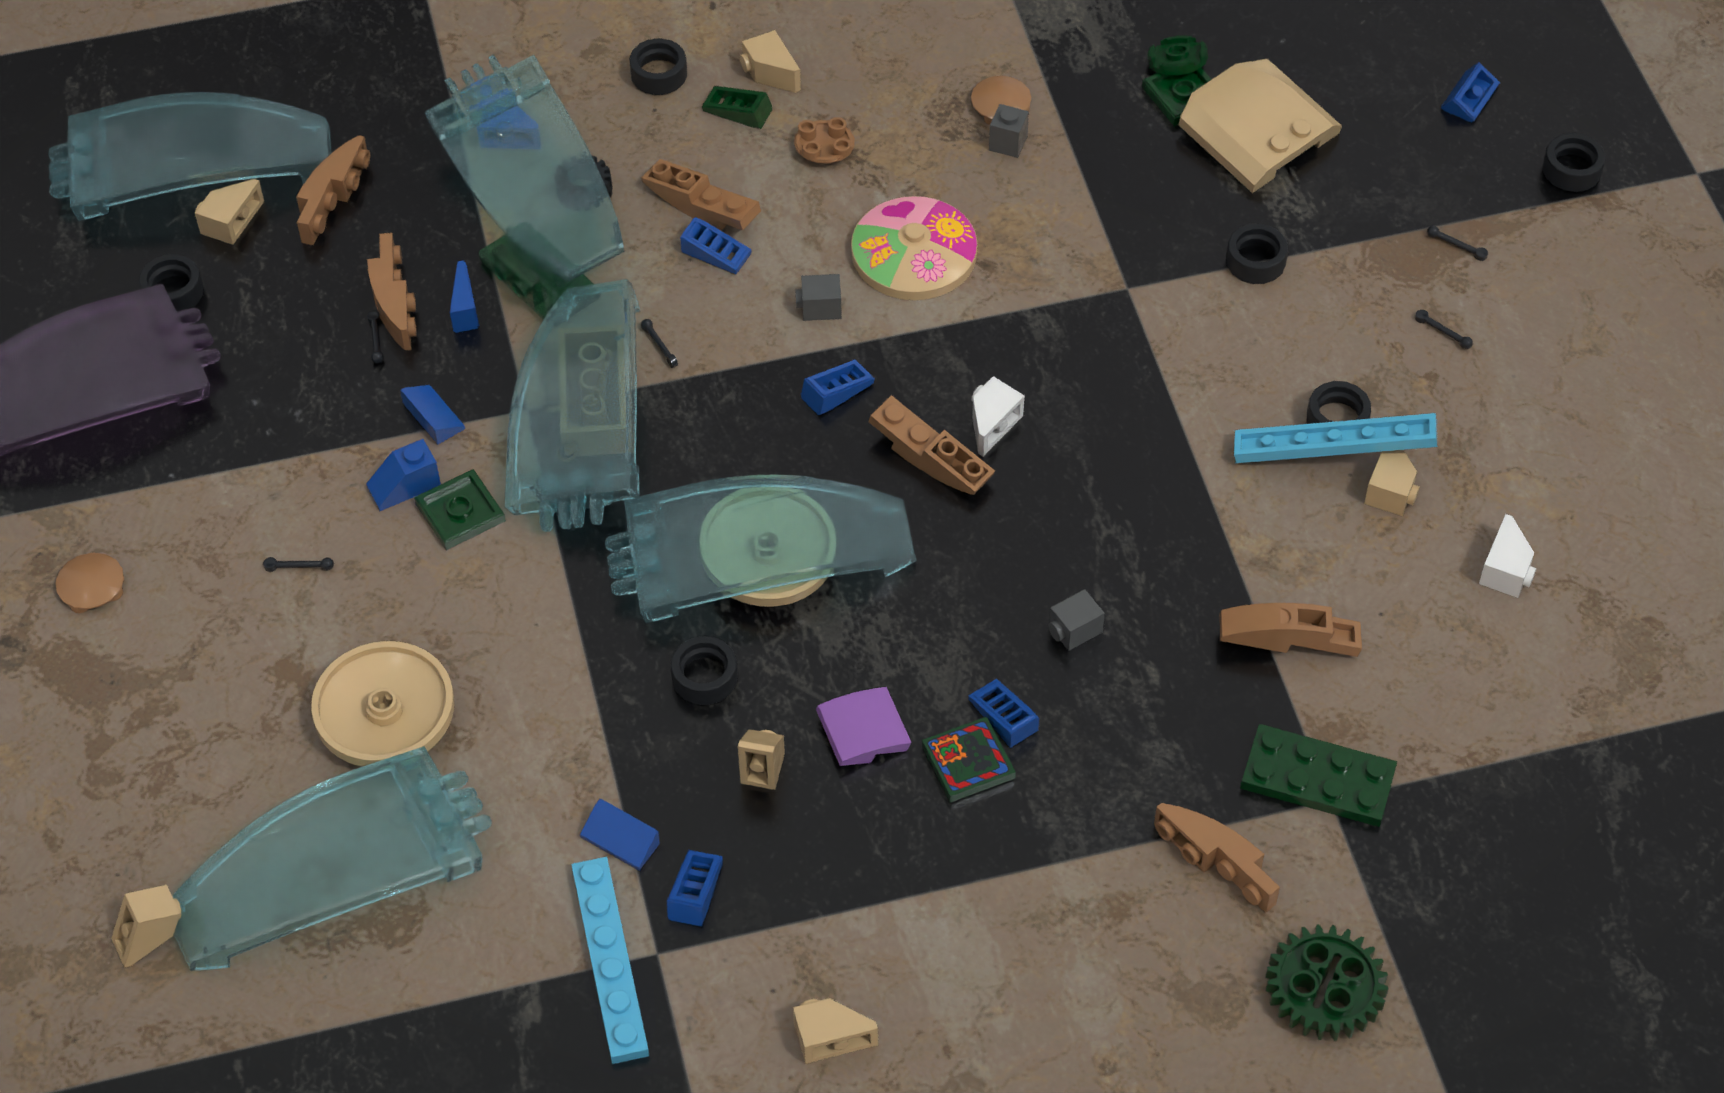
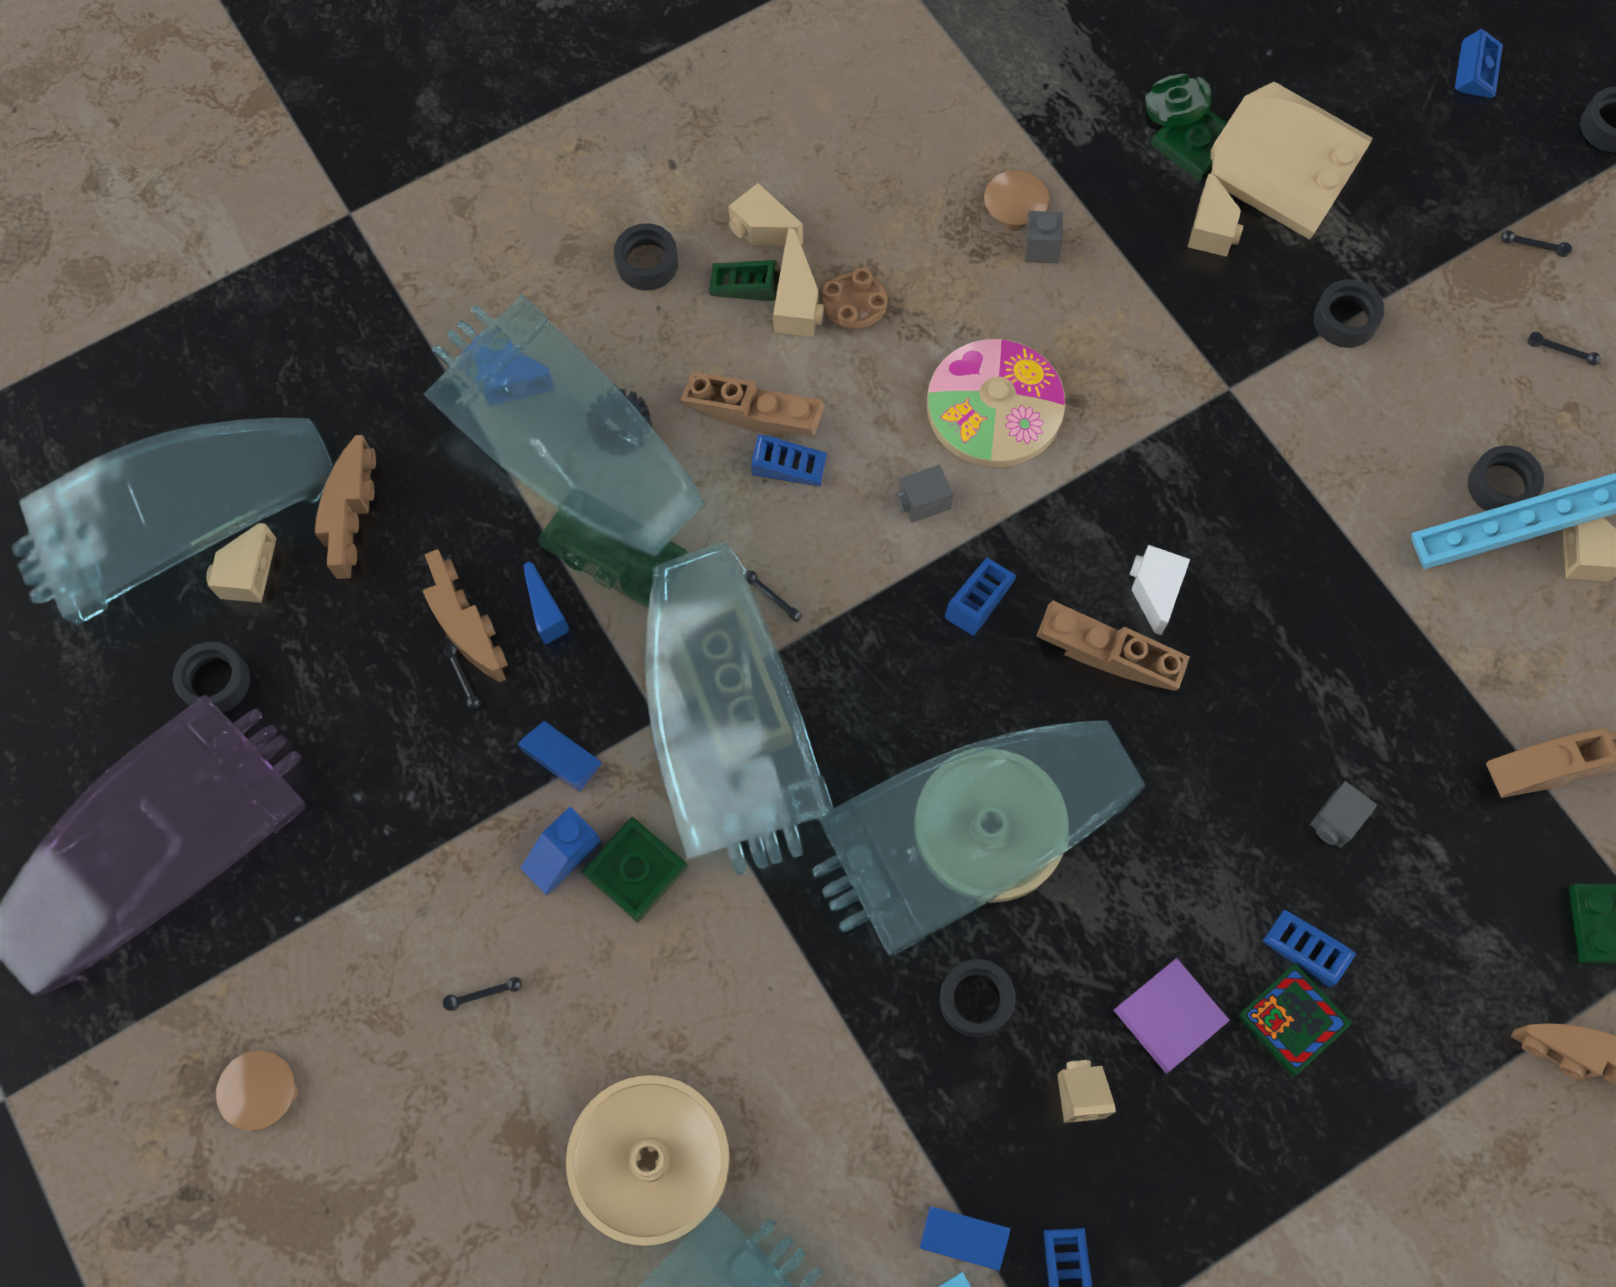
camera: 15 degrees left, 15 degrees up
none -> tan slope [773,228,824,337]
none -> tan slope [1188,174,1243,257]

